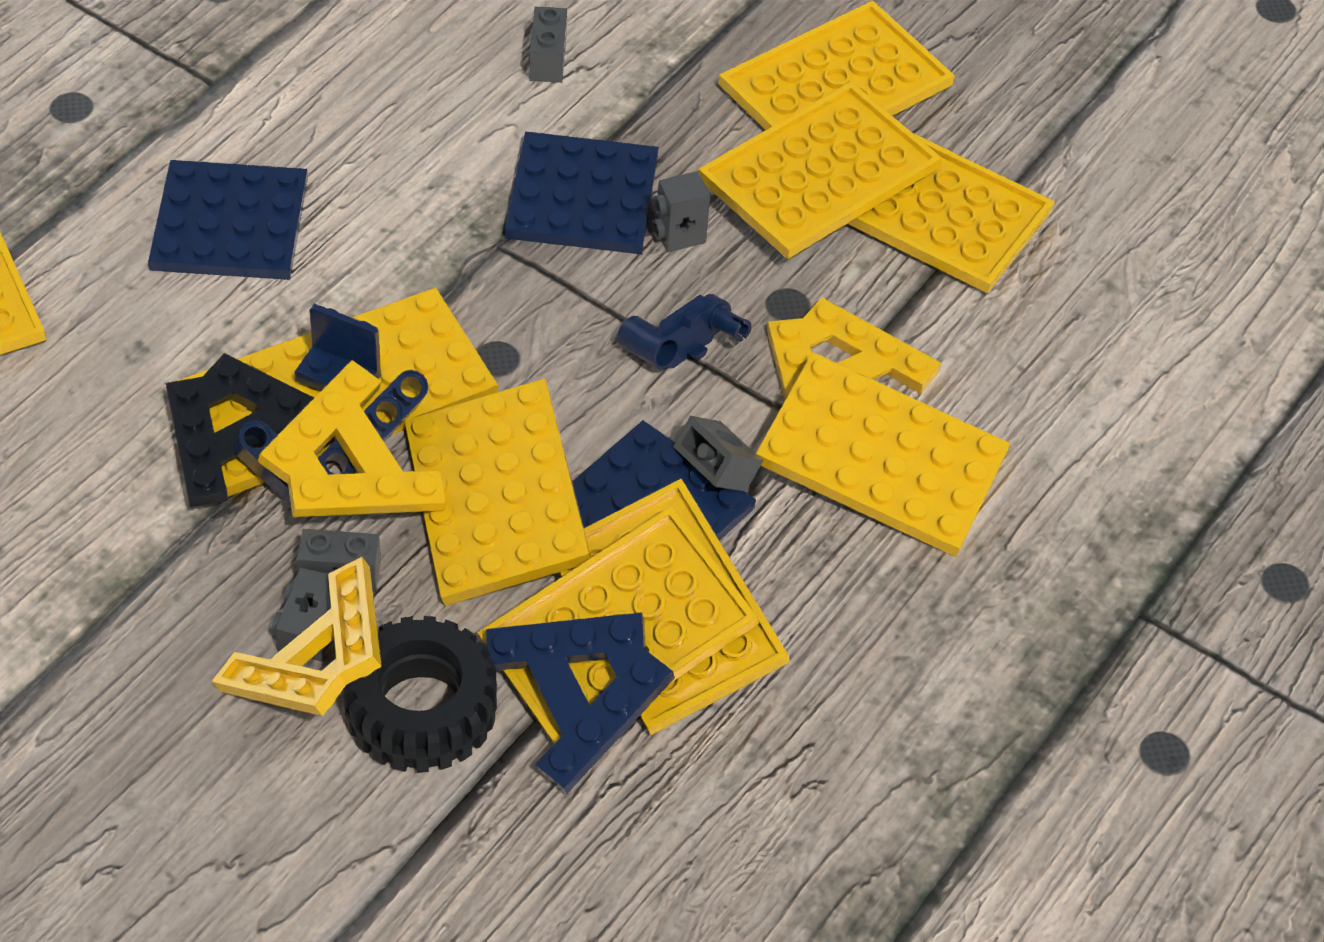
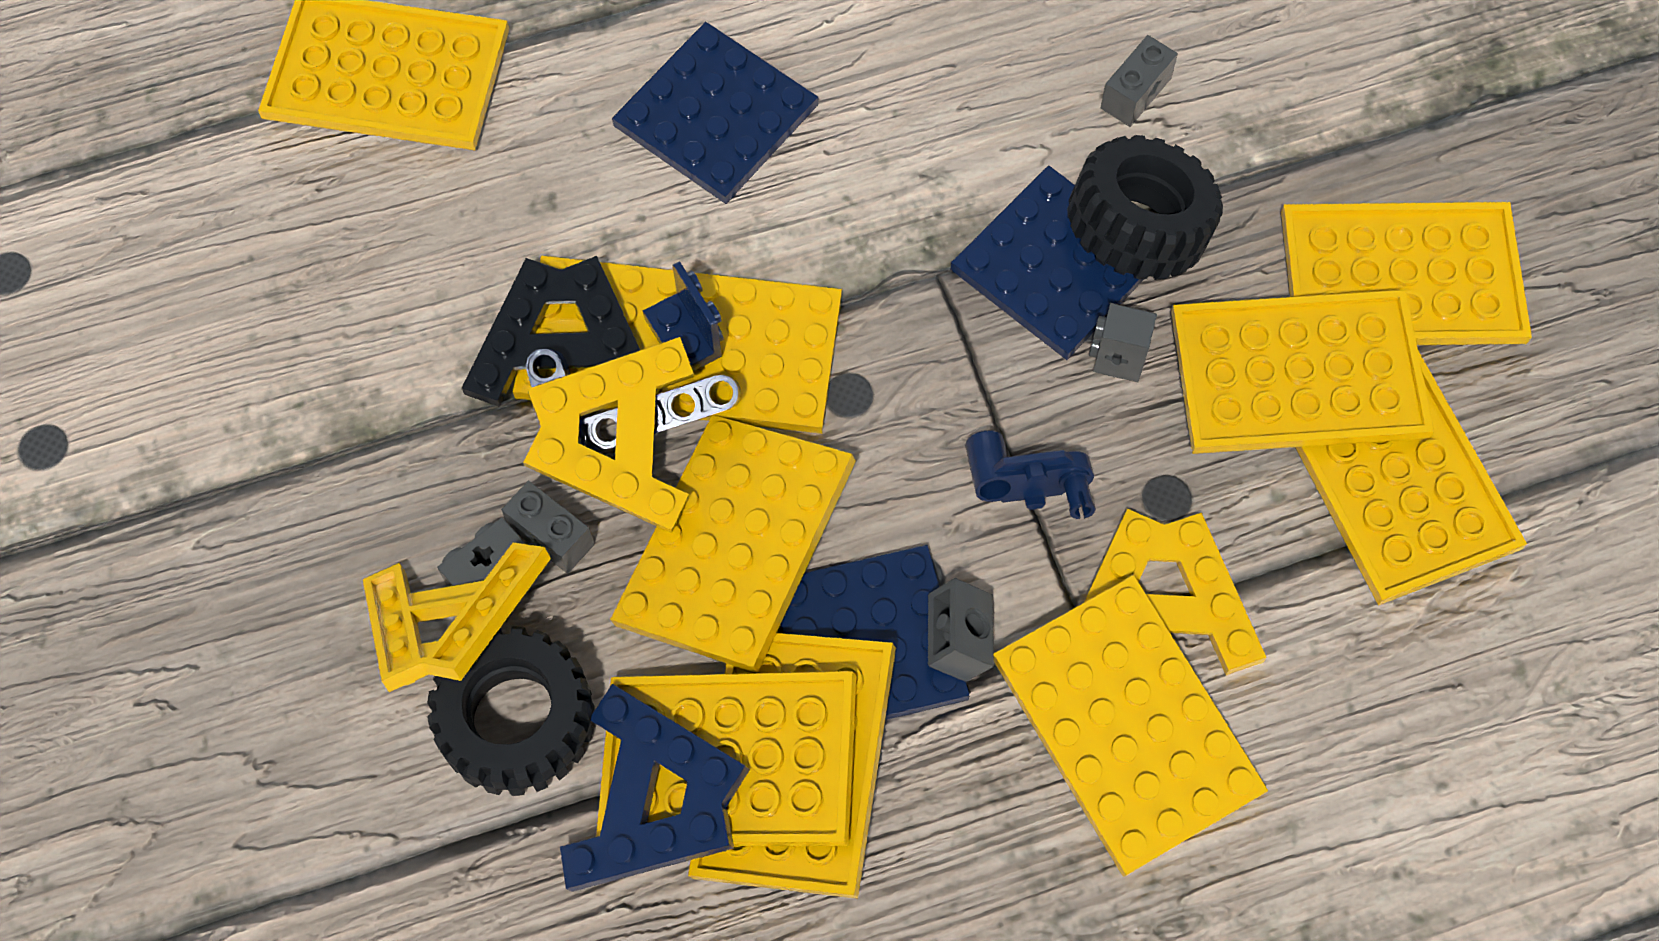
camera: 40 degrees right, 15 degrees up
none -> black tyre [1067,135,1223,280]

